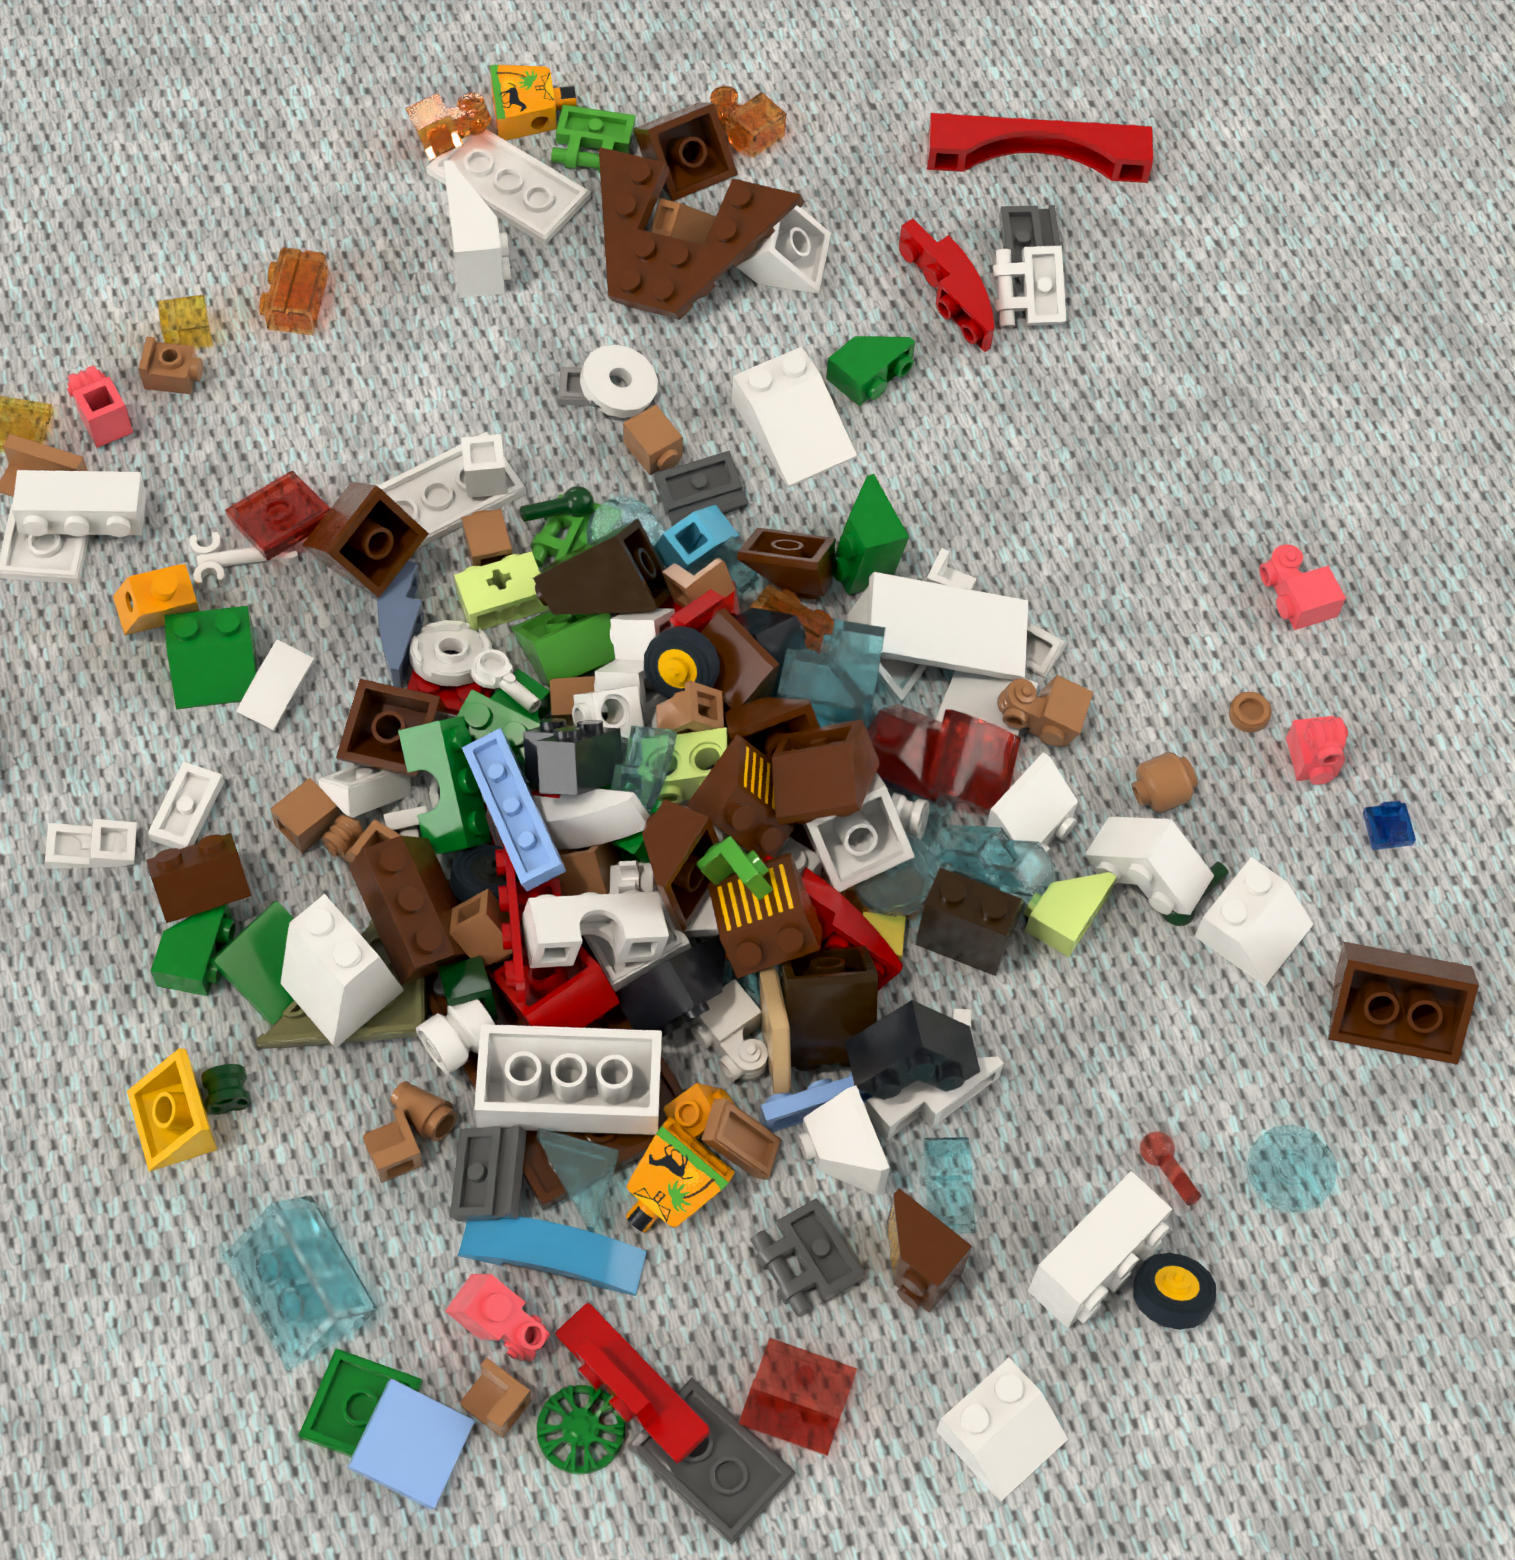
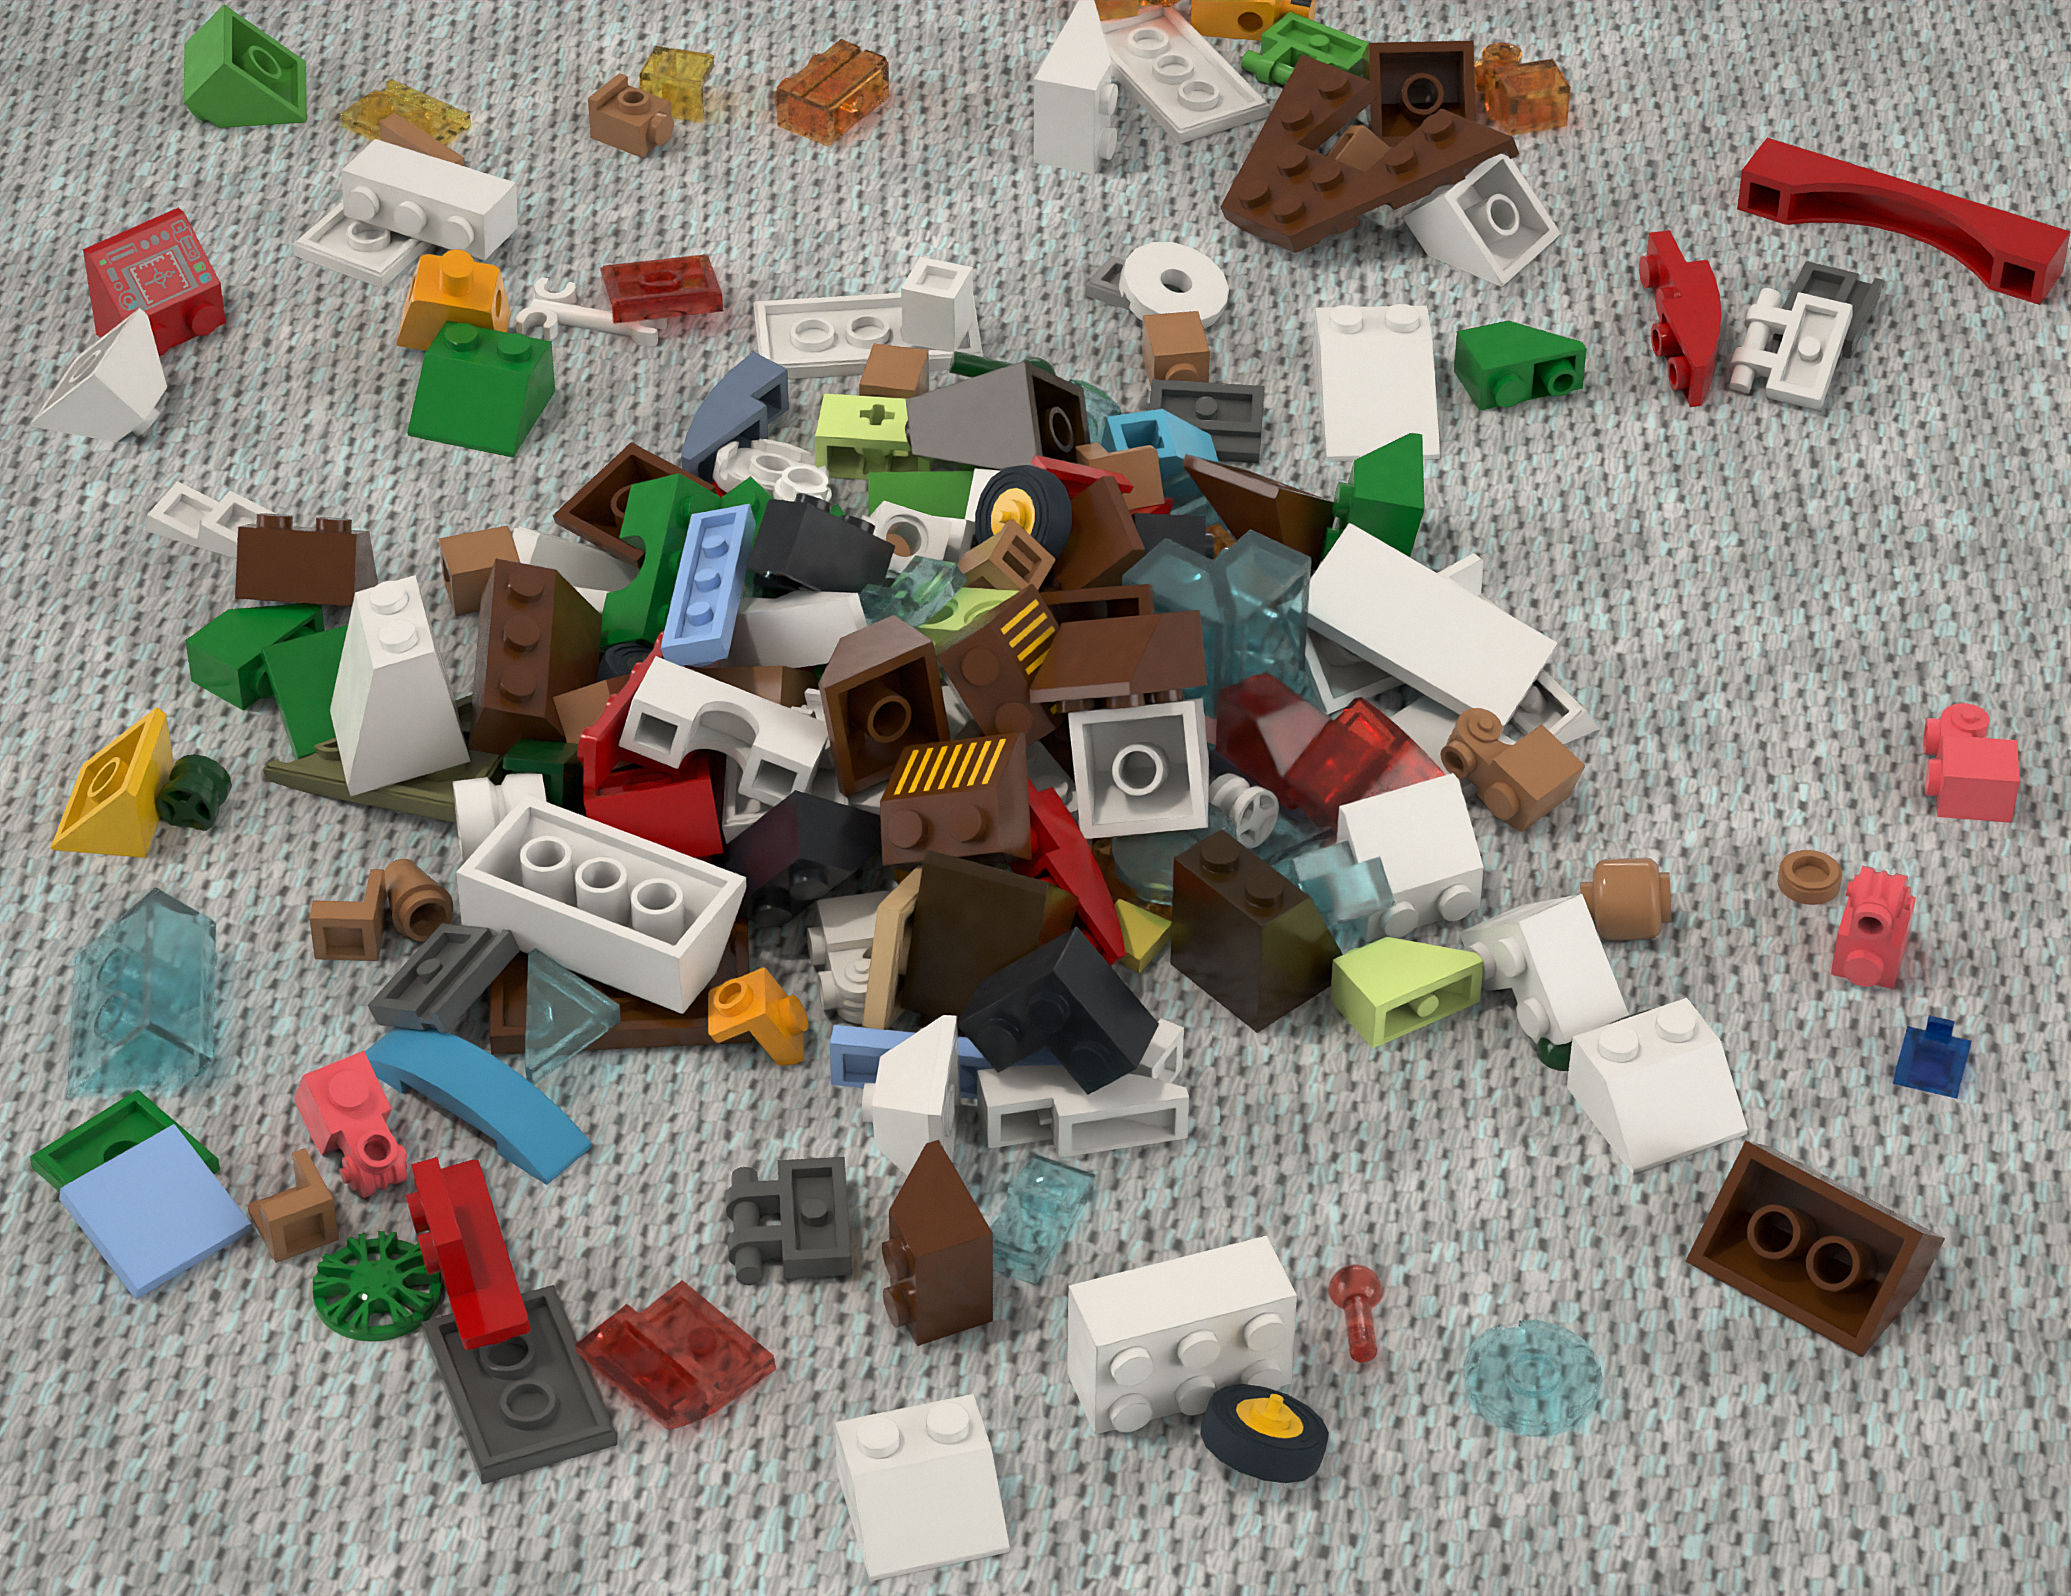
camera: 30 degrees right, 20 degrees down
coral brick [67,365,134,448] -> none
white plate [148,762,224,849] -> none
white slope [236,640,314,731] -> none
reddish brown slope [302,481,429,598] -> none
light orange torso [626,1116,735,1233] -> none
bright green bracket [696,836,773,900] -> none
medium nougat tile [701,1099,781,1180] -> none

